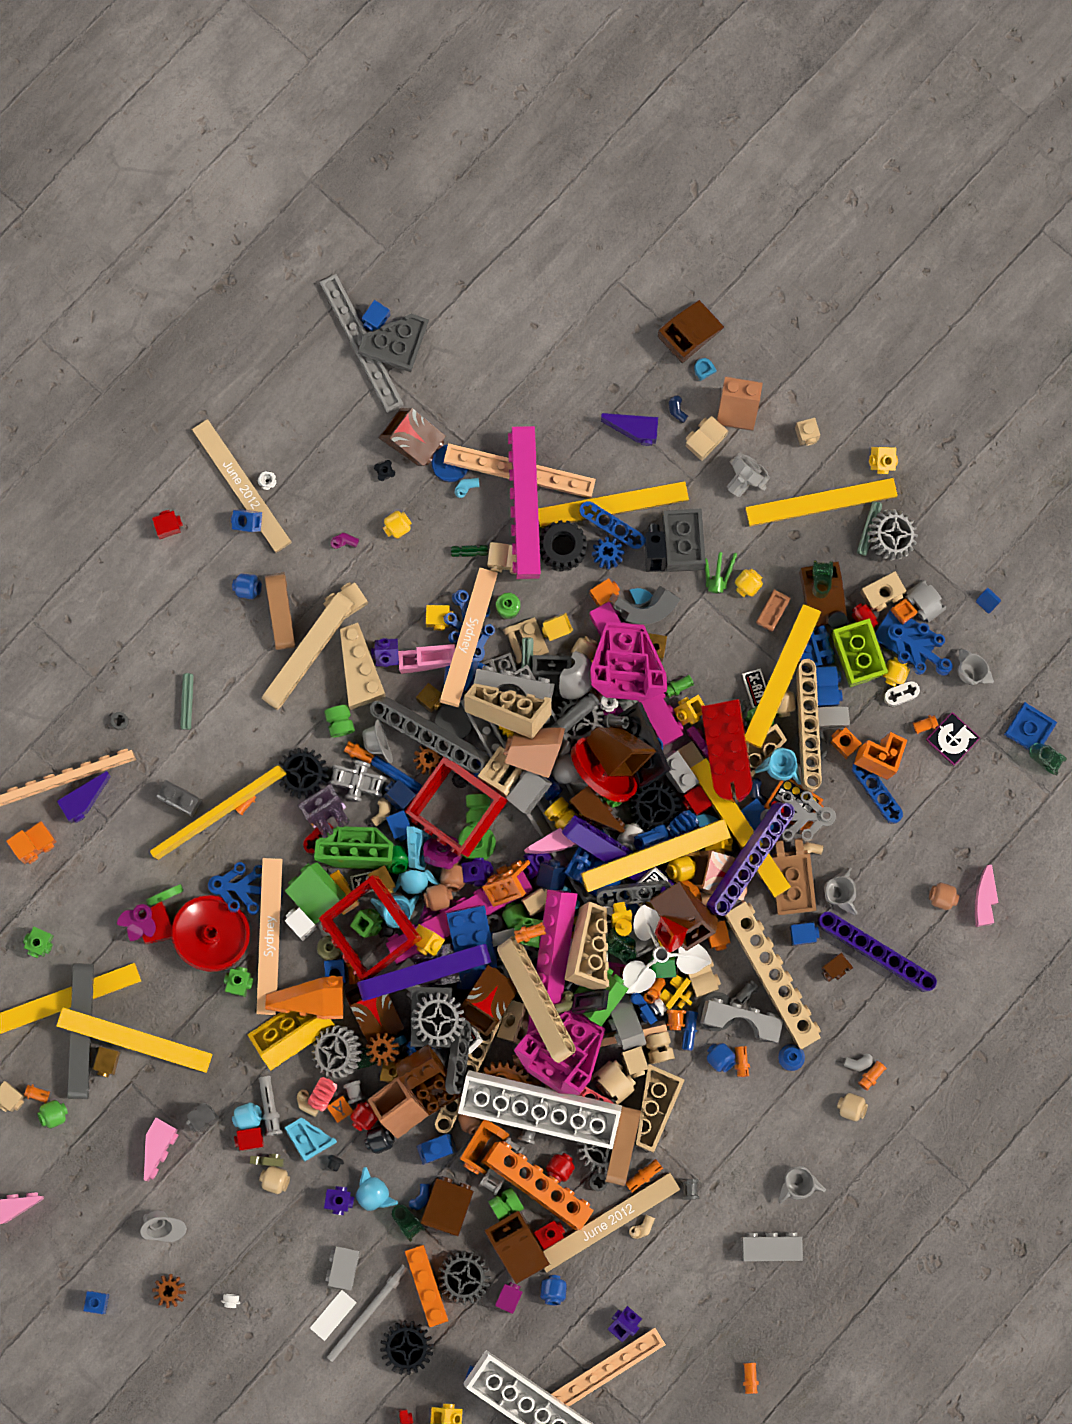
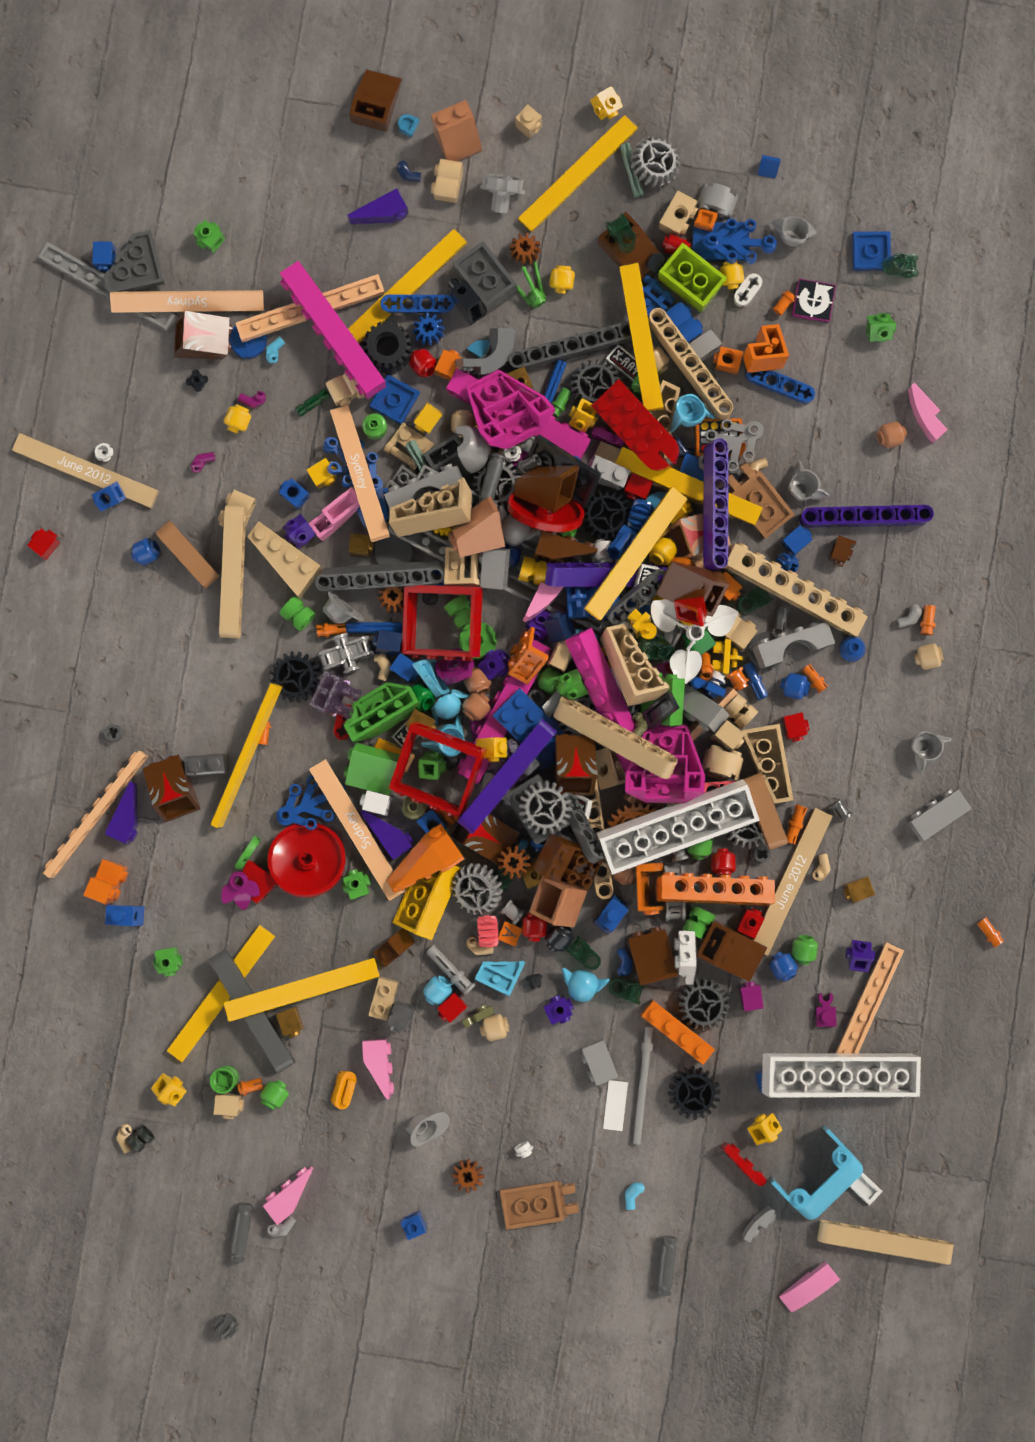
camera: 25 degrees left, 5 degrees up
sand green axle [180,673,194,730] -> none
orange pin [514,922,546,943] -> none
nougat plate [756,589,791,632] -> none
none -> blue torso [105,904,145,926]
none -> light nougat tile [110,290,264,312]
none -> reddish brown slope [143,754,201,822]
none -> bright green brick [193,220,226,254]
none -> bright green wheel [210,1065,239,1094]
none -> magenta arm [237,391,266,408]
none -> blue brick [279,478,311,510]
none -> light orange piece [330,1071,357,1109]
none -> dark purple slope [360,810,414,860]
none -> tan brick [368,977,399,1021]
none -> blue tile [369,374,420,425]
none -> reddish brown slope [373,928,415,967]
none -> red head [409,349,437,377]
none -> medium nougat tile [500,1180,579,1230]
none -> dark orange gear [509,232,541,266]
none -> dark grey beam [509,322,632,371]
none -> blue axle [543,360,566,403]
none -> clear green piece [566,935,601,970]
none -> dark grey gear [570,359,621,404]
none -> medium azure arm [625,1182,645,1210]
none -> white plate [674,931,696,985]
none -> bright green head [686,838,713,860]
none -> clear green piece [736,586,774,615]
none -> blue gear [775,551,799,572]
none -> red brick [781,712,810,742]
none -> bright green head [792,935,818,965]
none -> magenta plate [815,993,837,1027]
none -> pearl gold brick [843,876,875,903]
none -> bright green brick [866,313,896,342]

